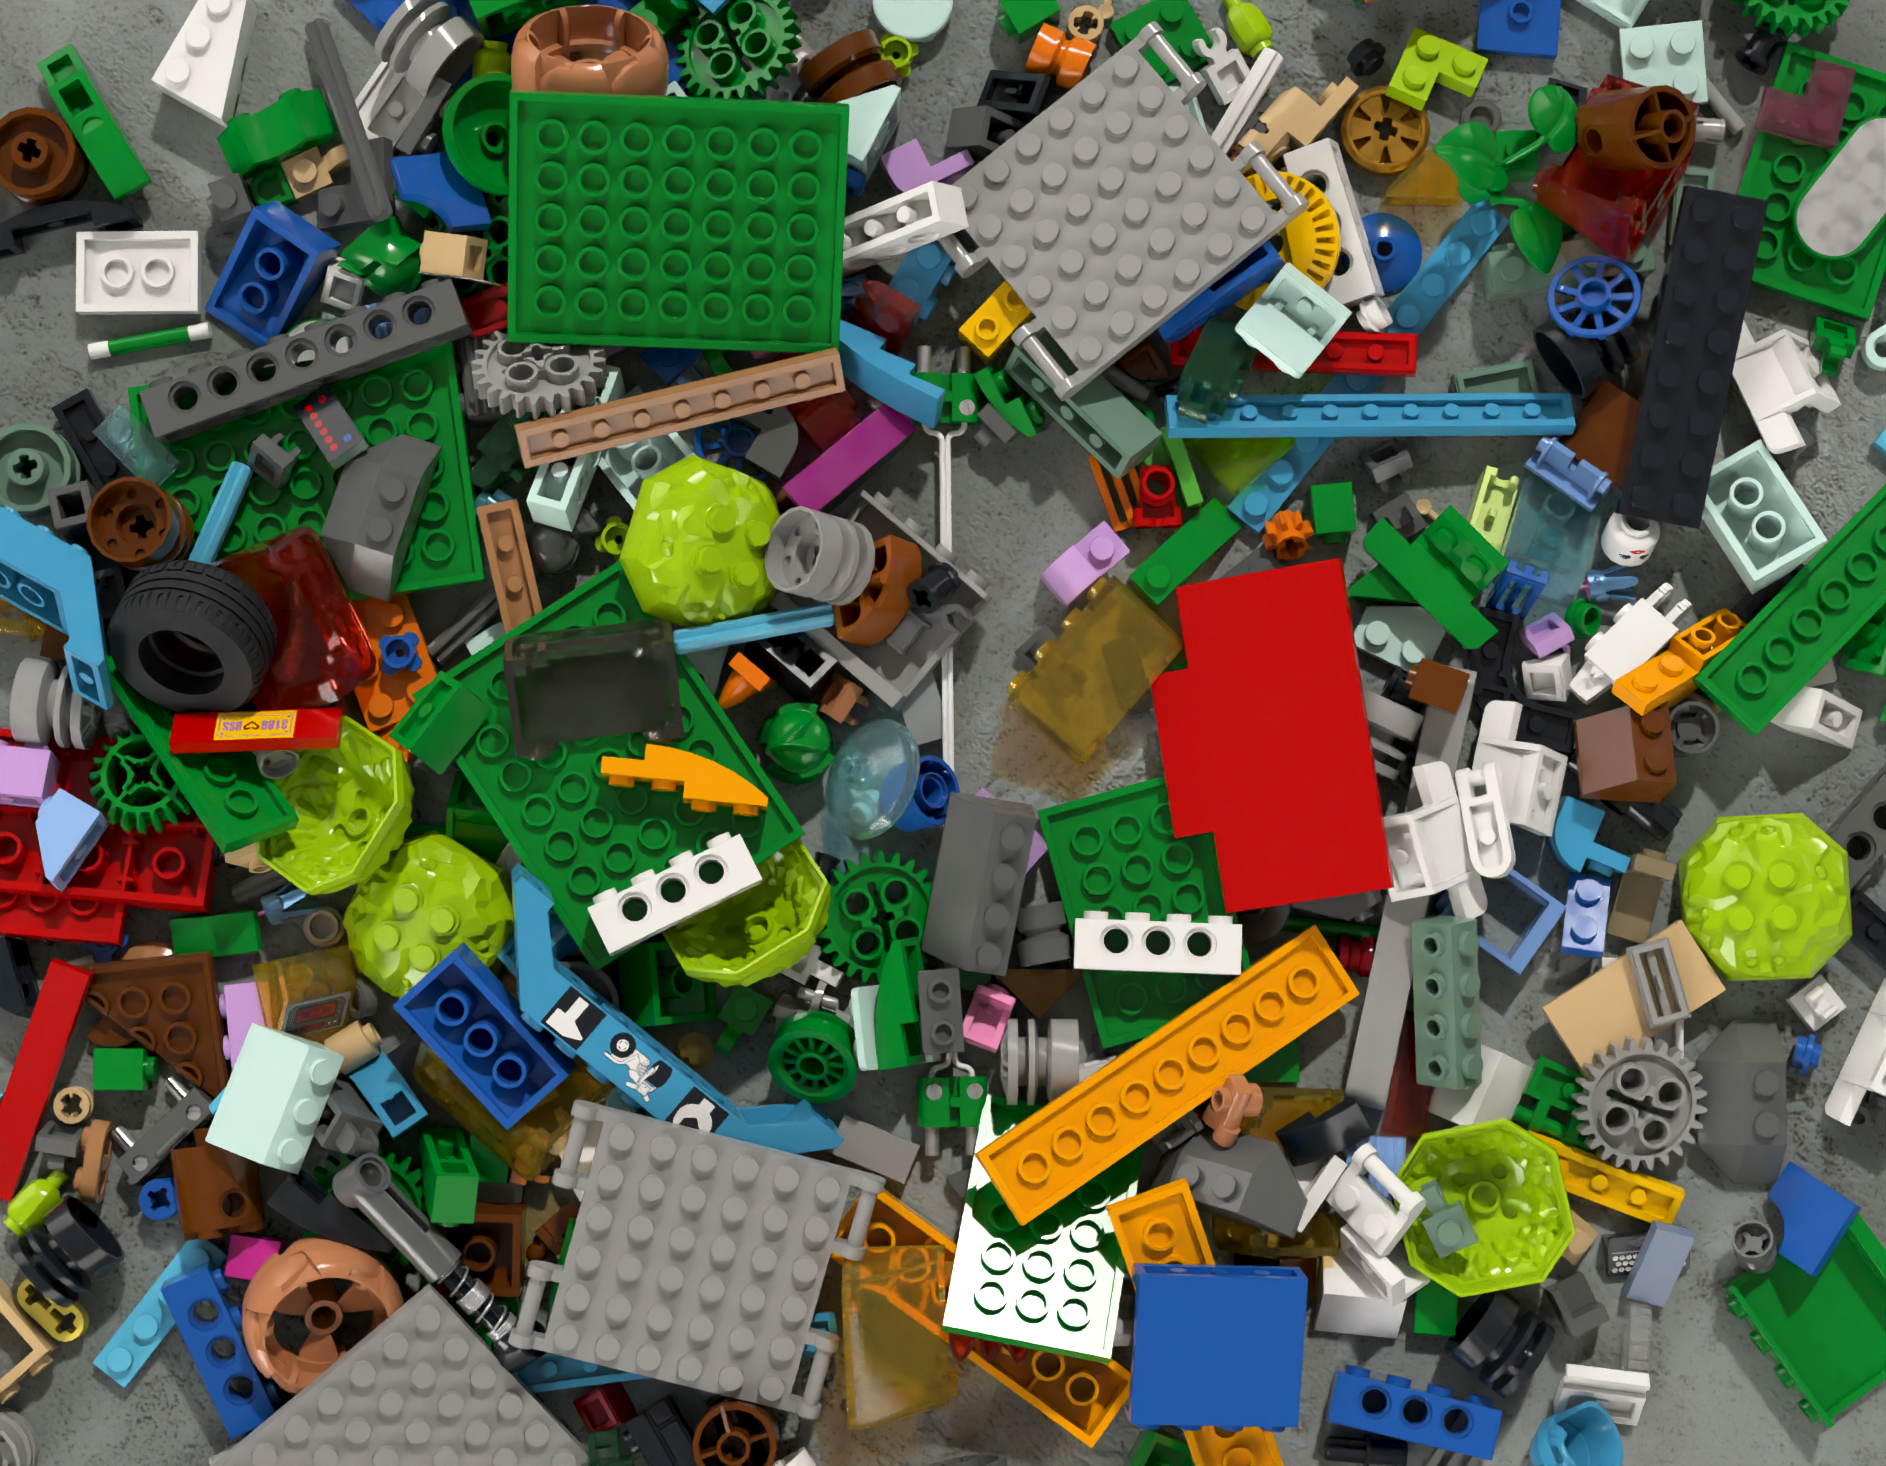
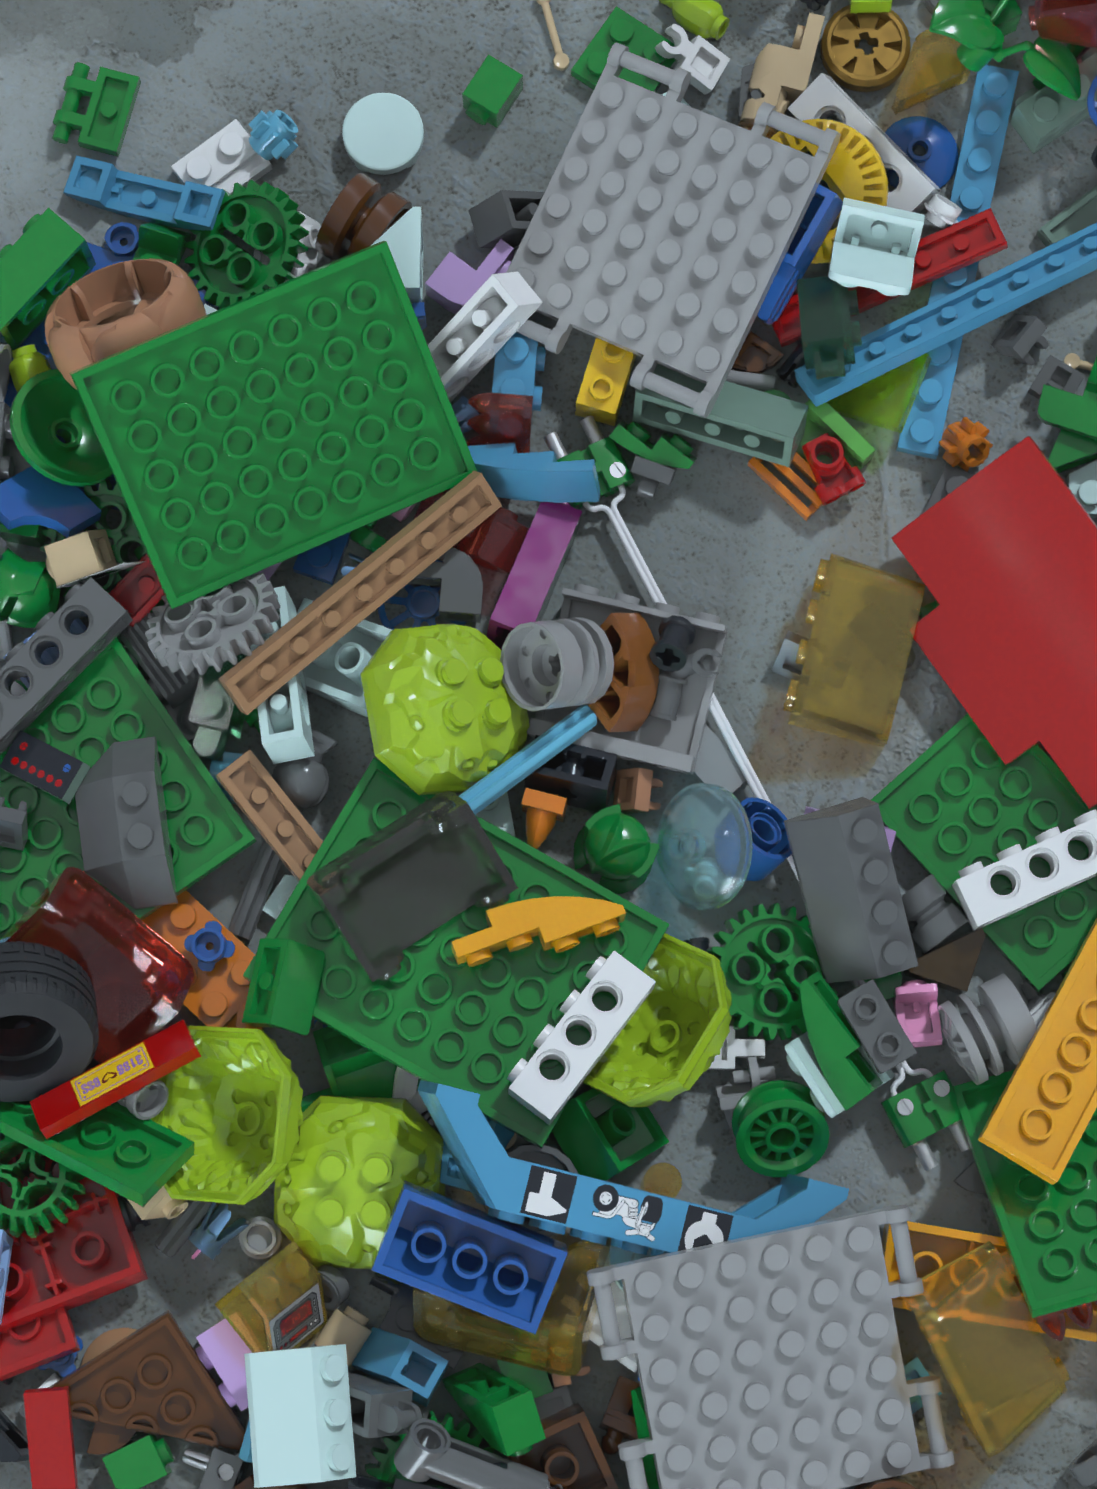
camera: 25 degrees left, 5 degrees down
green slope [169,909,263,957] -> none
lime plate [595,516,629,562] -> none
green plate [714,985,774,1057] -> none
light grey tile [829,1113,920,1184] -> none
lime plate [880,33,919,79] -> none
black slope [977,70,1051,124] -> none
orange wheel [1024,23,1097,90] -> none
lavender brick [1040,520,1131,609] -> none
tan bush [1067,5,1104,43] -> none
green slope [1126,497,1243,610] -> none
white axle [1211,48,1284,156] -> none
green brick [1306,482,1357,545] -> none

